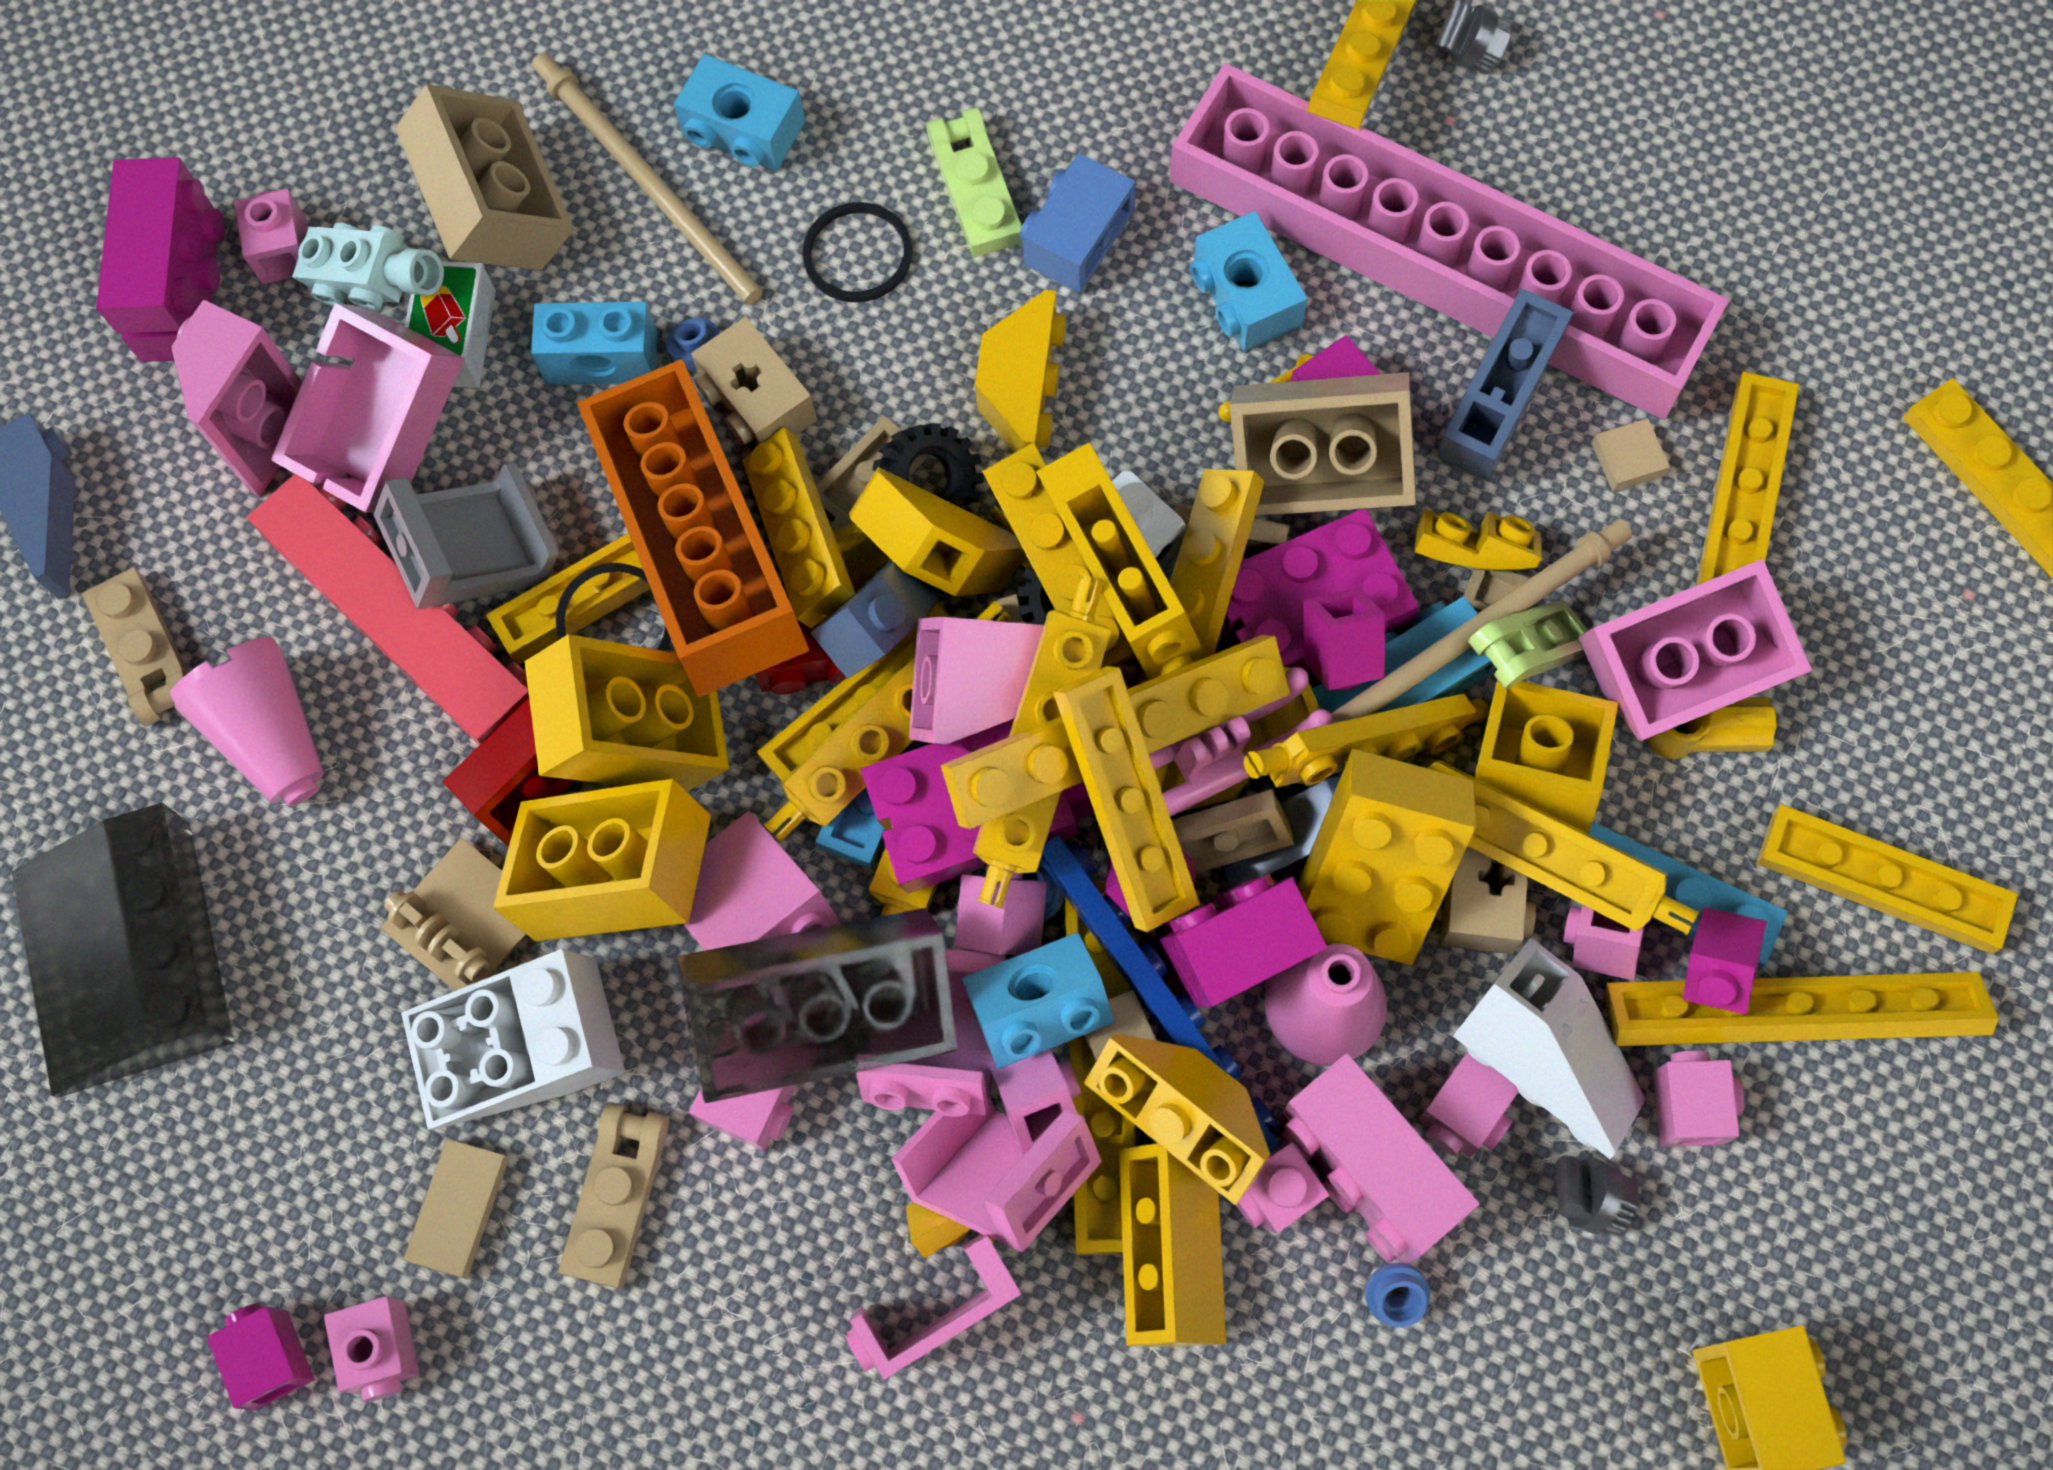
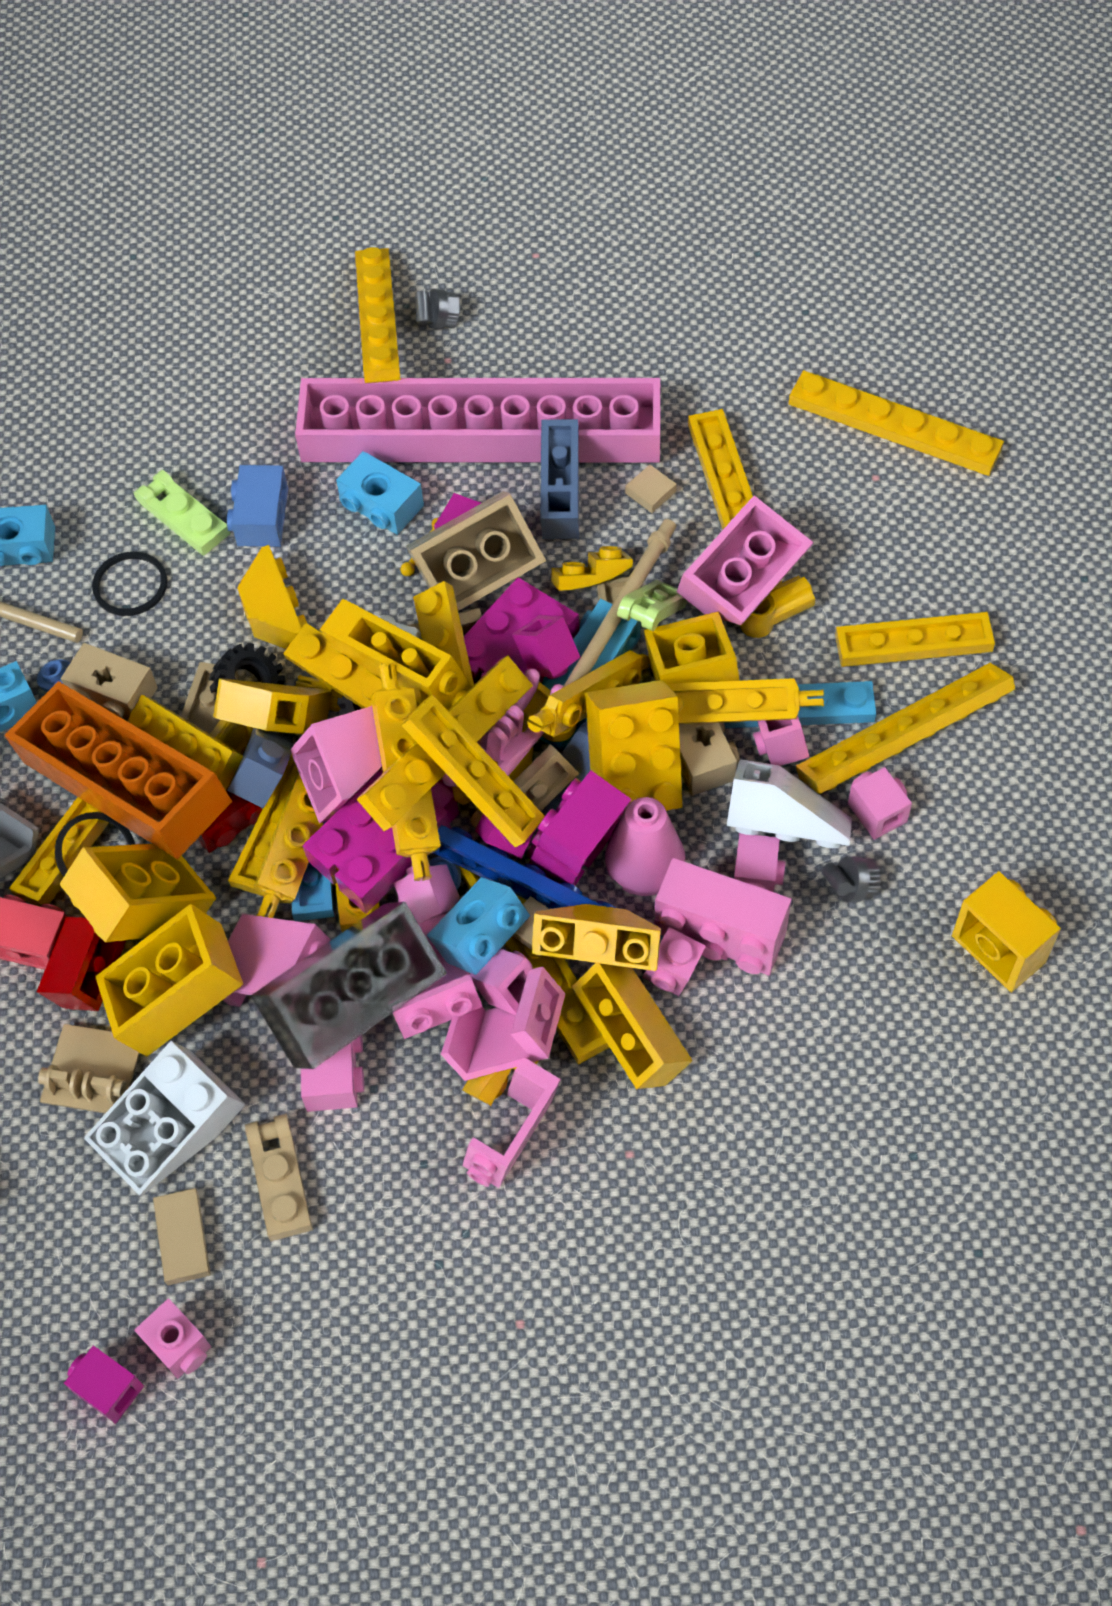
camera: 30 degrees left, 10 degrees down
medium blue plate [1365,1263,1430,1328] -> none
dark pink brick [1682,907,1767,1015] -> none

